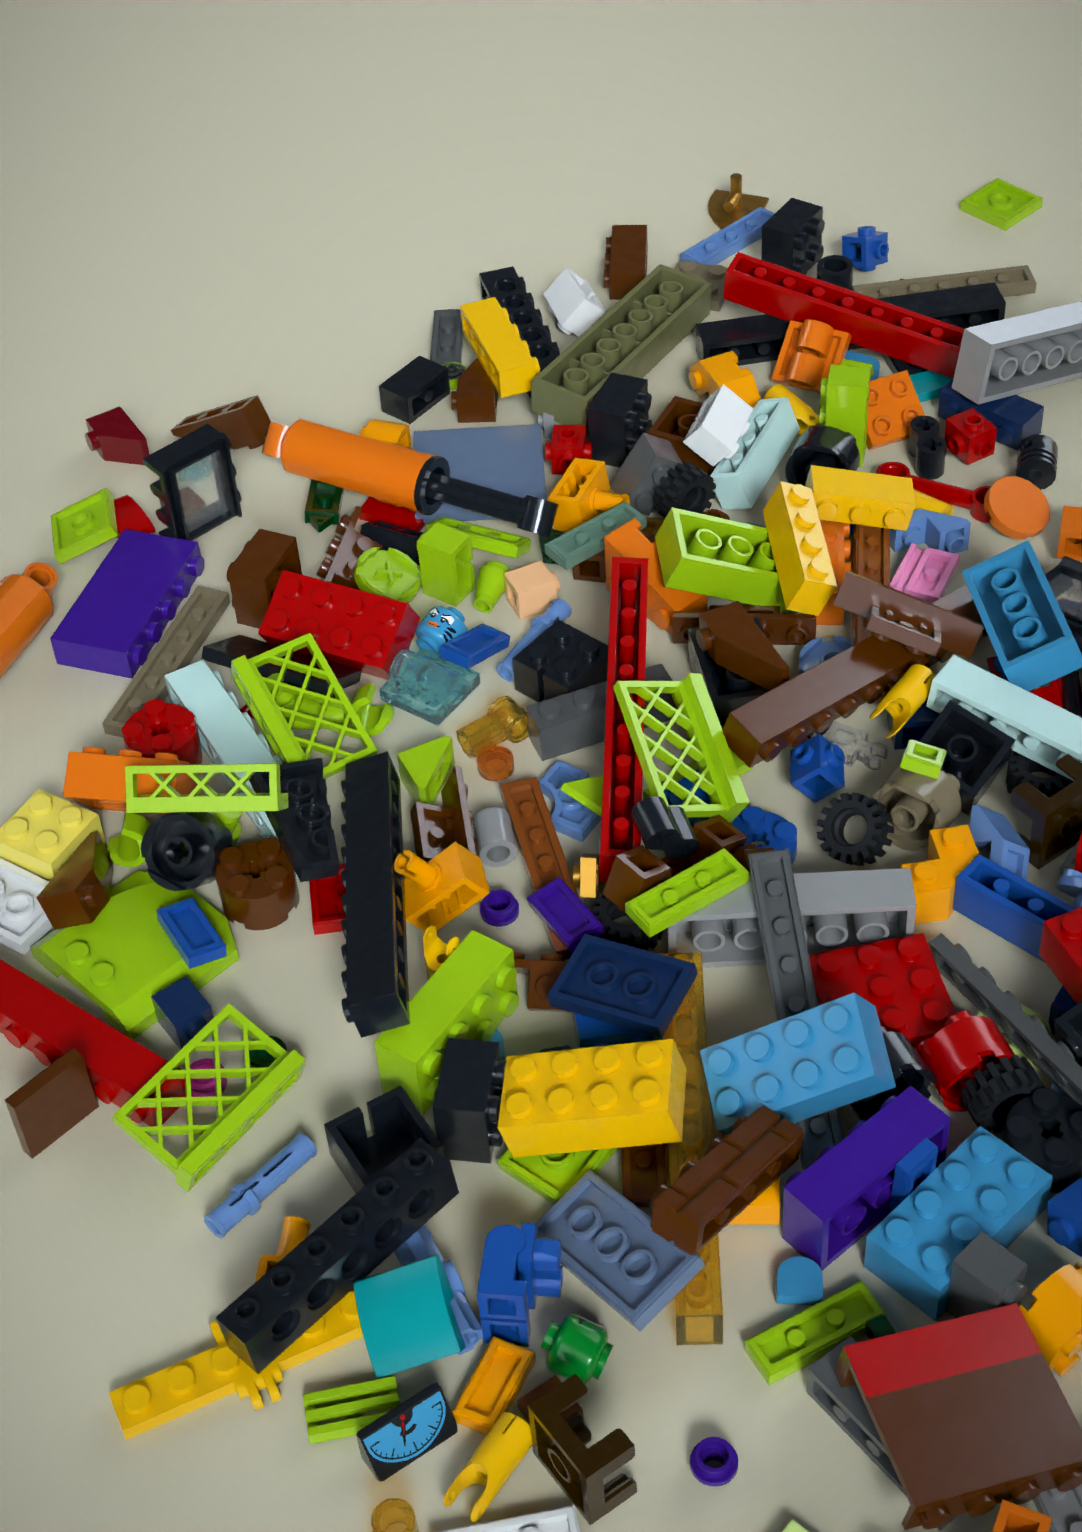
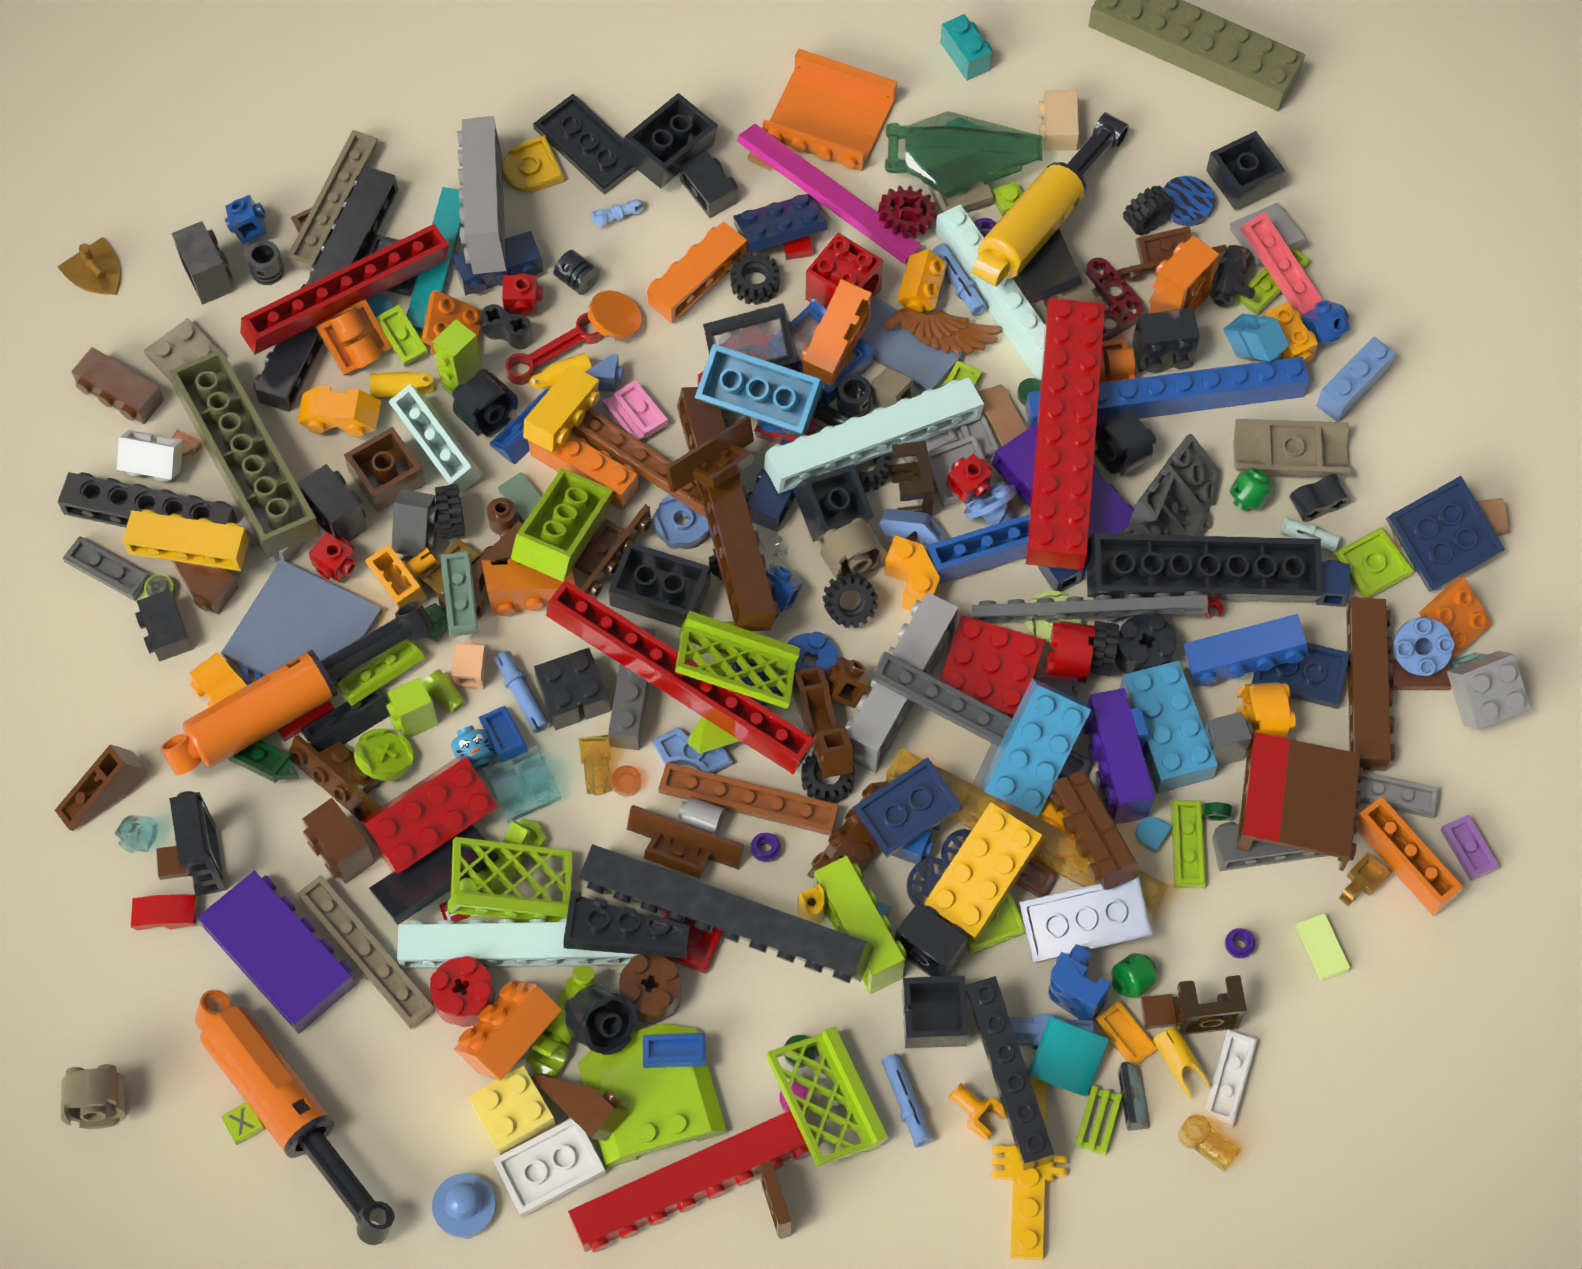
camera: 65 degrees left, 20 degrees up
lime tile [51,488,118,564] -> none
dark red slope [85,406,150,465] -> none
lime fence [125,763,289,813] -> none
dark blue brick [151,976,214,1050] -> none
light orange brick [394,842,490,932] -> none
lime slope [397,736,455,805] -> none
dark purple tile [527,877,605,954] -> none
plate [573,853,599,898] -> none
lime tile [625,848,749,938] -> none
black axle [631,796,699,860] -> none
medium blue tile [680,207,774,266] -> none
white piece [683,384,753,467] -> none
reddish brown slope [696,601,790,691] -> none
yellow brick [762,481,837,616] -> none
yellow piece [869,664,936,739] -> none
lime tile [900,739,947,780] -> none
lime tile [960,178,1043,231] -> none

